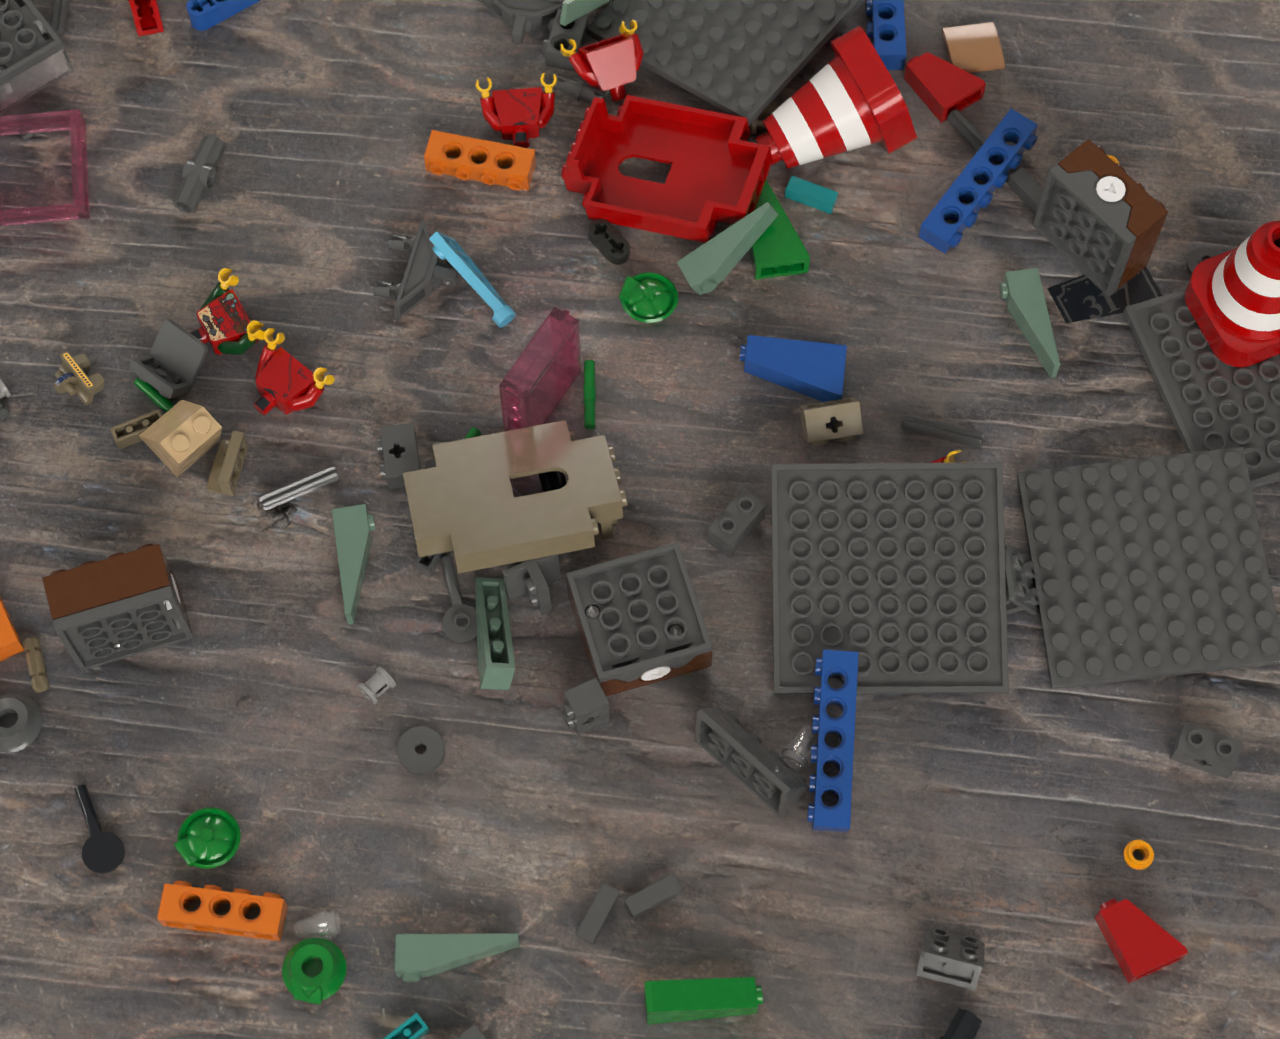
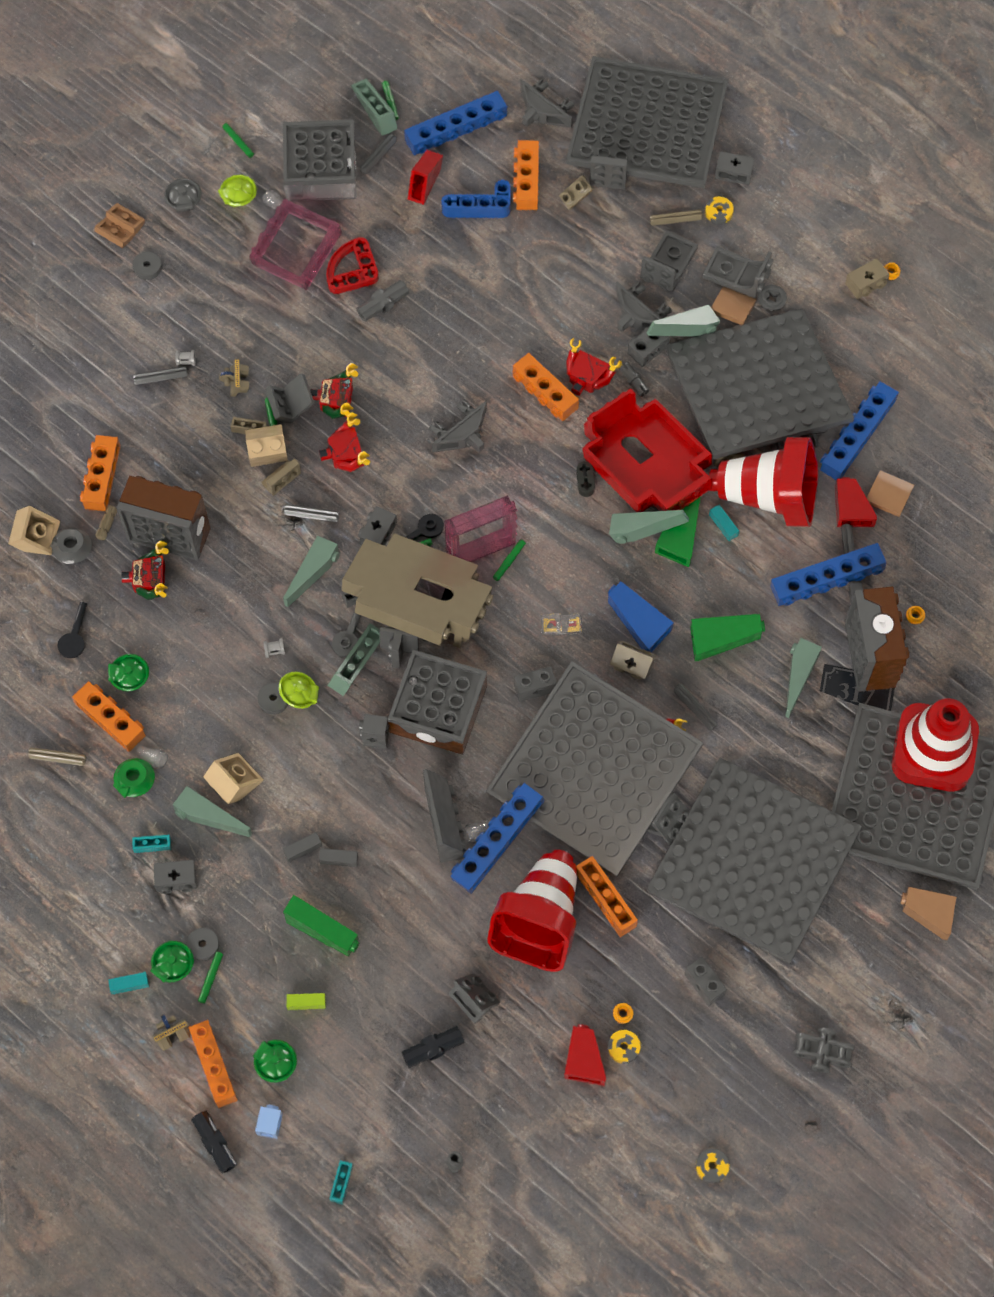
camera: 35 degrees right, 0 degrees up
medium azure plate [429,231,516,328] -> none
torso [560,20,644,101] -> none
green piece [618,272,678,323] -> none
none -> dark tan axle [28,747,86,766]
none -> torso [121,541,169,600]
none -> tan slope [204,753,263,804]
none -> lime piece [279,671,319,709]
none -> red beam [327,237,379,294]
none -> black piece [405,514,444,540]
none -> red cone [487,849,578,972]
none -> clear slope [541,613,582,635]
none -> orange brick [576,856,638,938]
none -> yellow piece [608,1030,640,1064]
none -> green slope [690,614,765,662]

